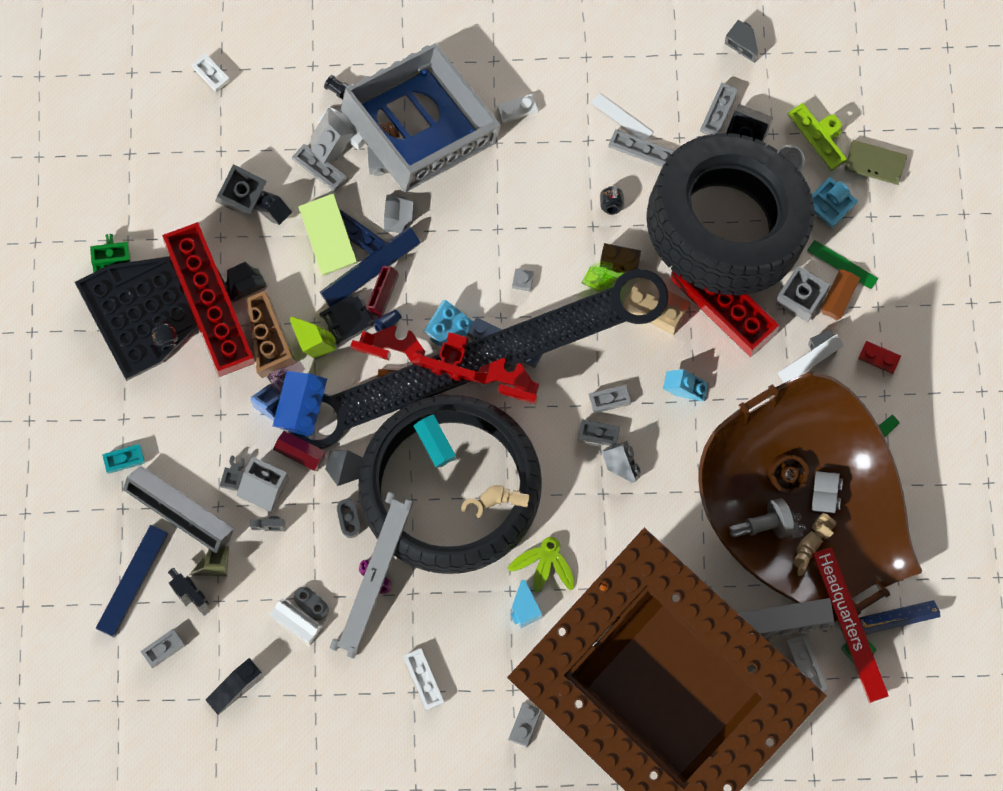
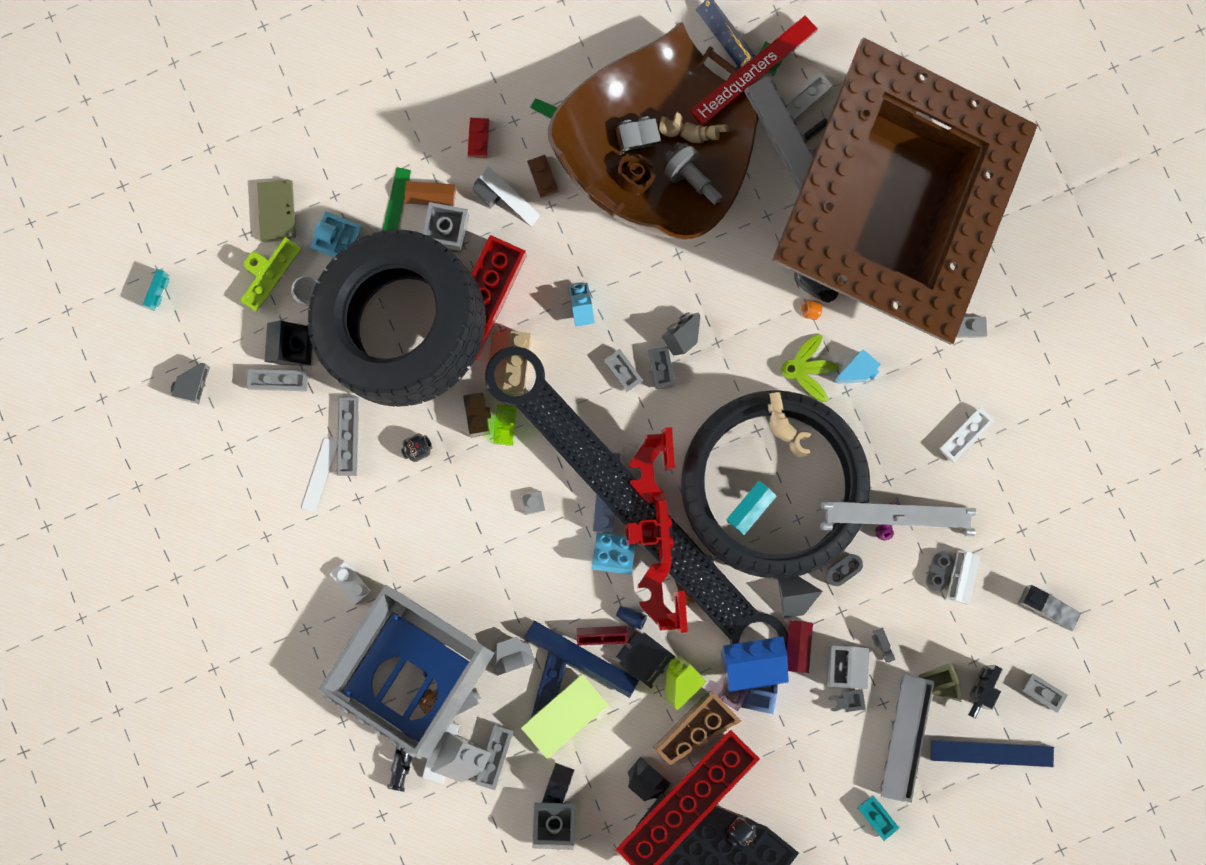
camera: 115 degrees left, 10 degrees up
none -> teal plate [142,268,169,311]

